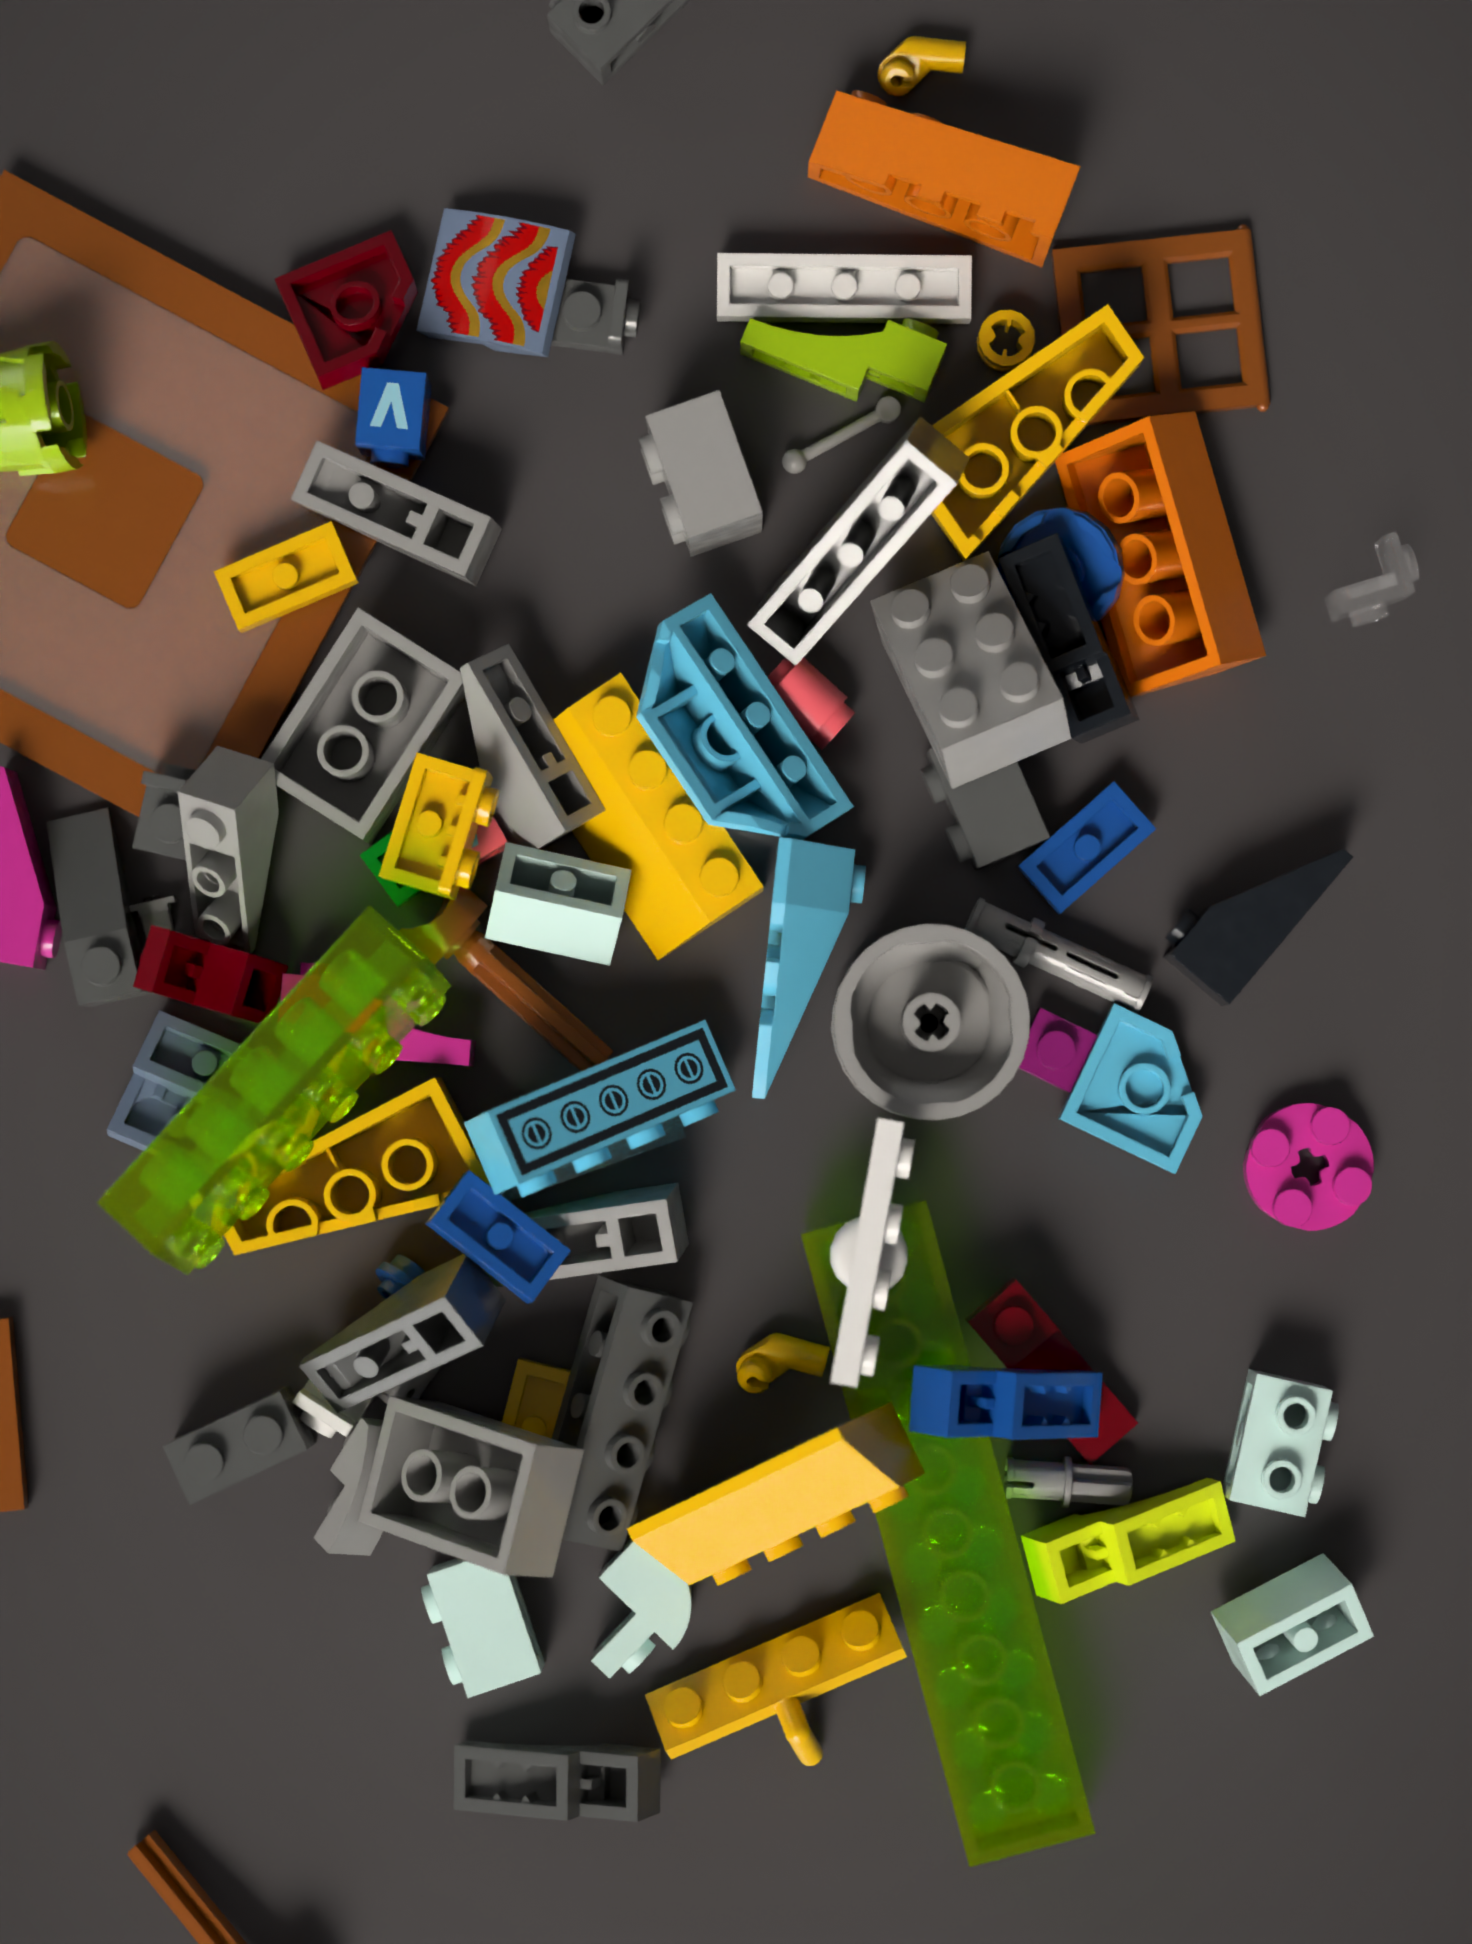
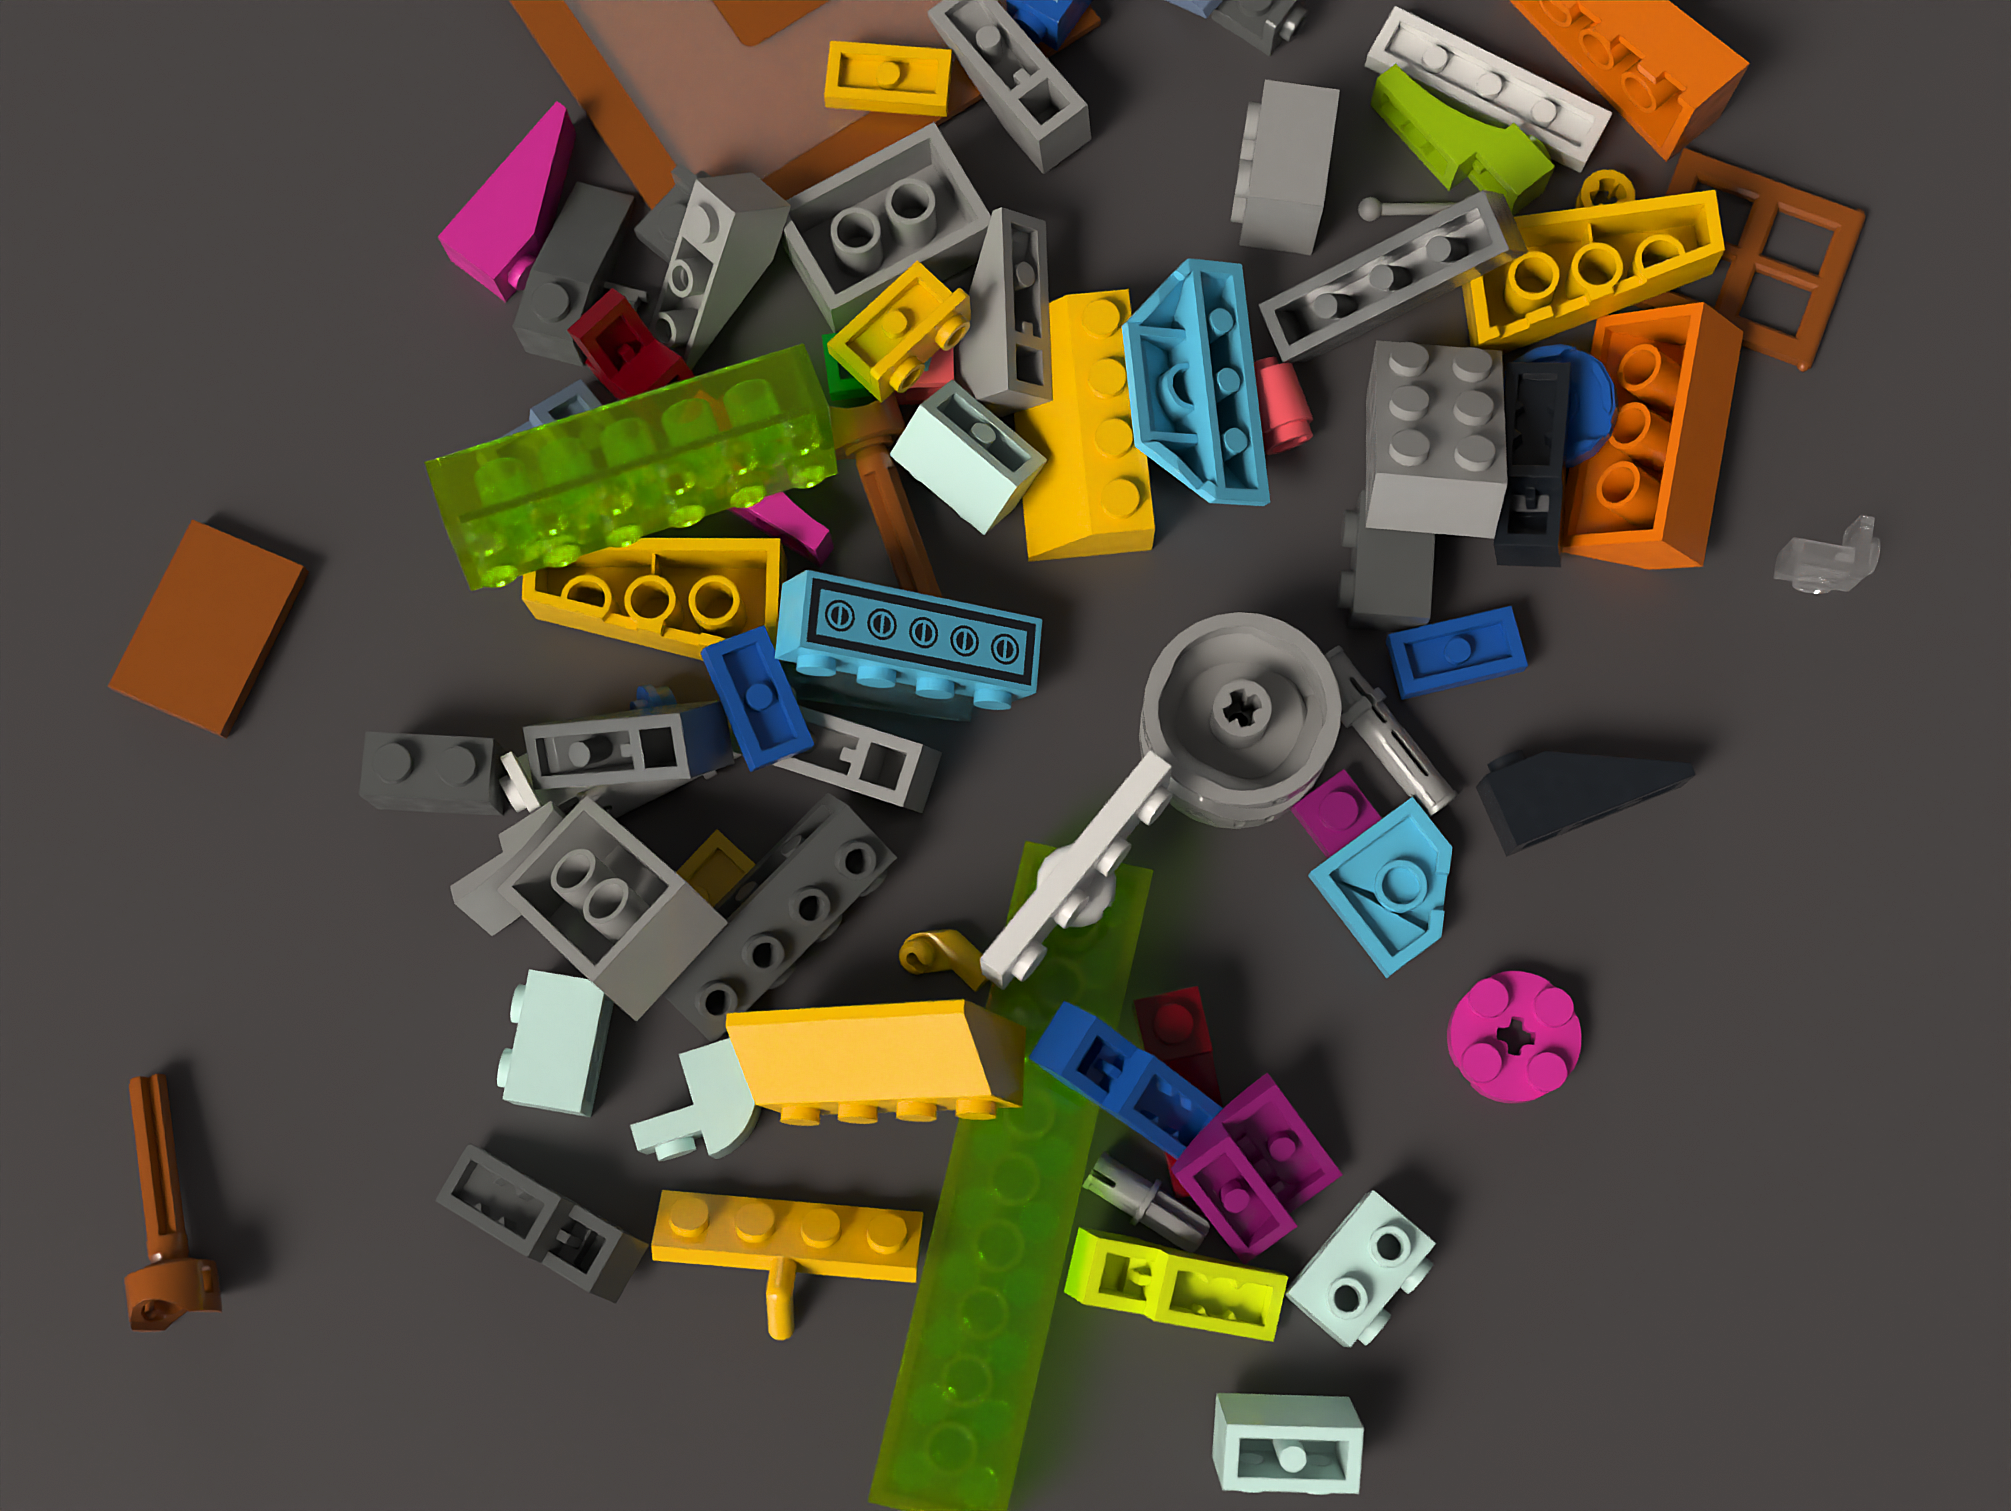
camera: 25 degrees right, 10 degrees down
medium azure wedge [752,837,866,1099] -> none
none -> magenta slope [1171,1072,1342,1265]

